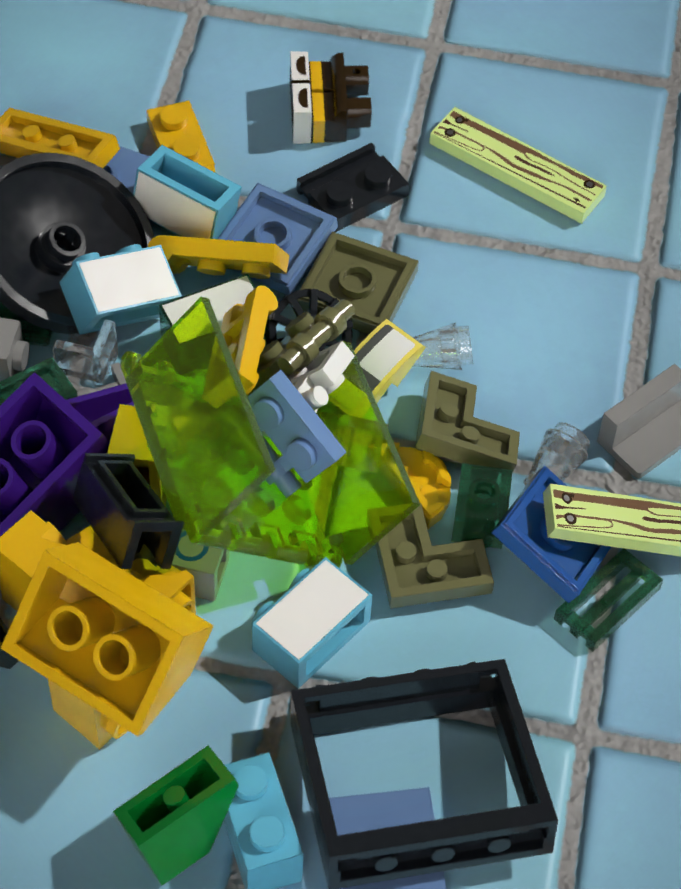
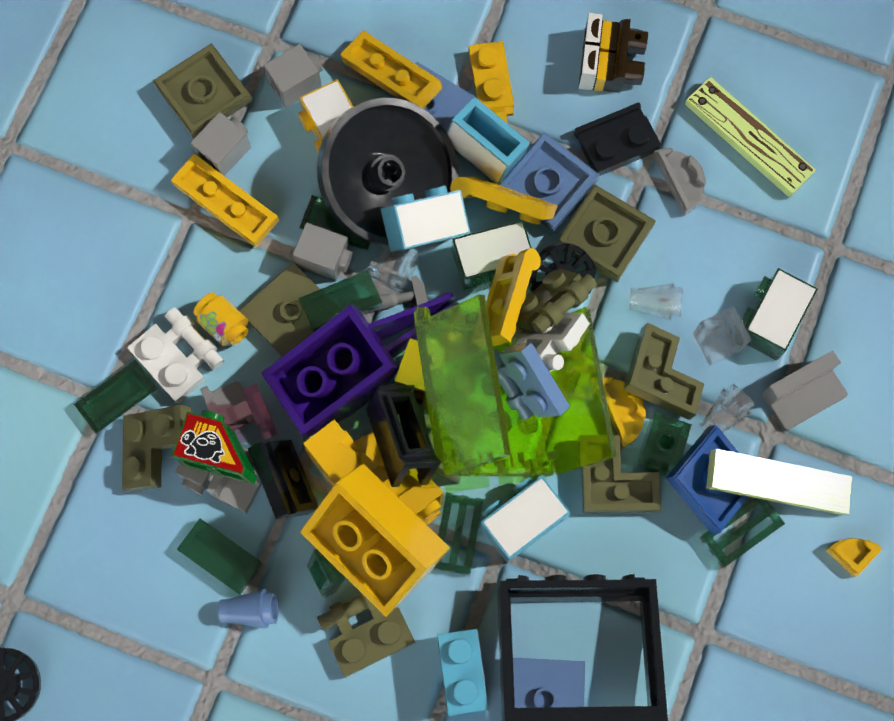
camera: 10 degrees right, 20 degrees up
green slope [113,745,239,886] -> none
slope [328,319,426,423] -> none
none -> clear green tile [307,548,346,598]
none -> olive plate [317,594,416,678]
none -> clear green tile [433,492,484,576]
none -> light grey tile [653,148,706,216]
none -> clear panel [693,307,751,366]
none -> white brick [738,268,818,361]

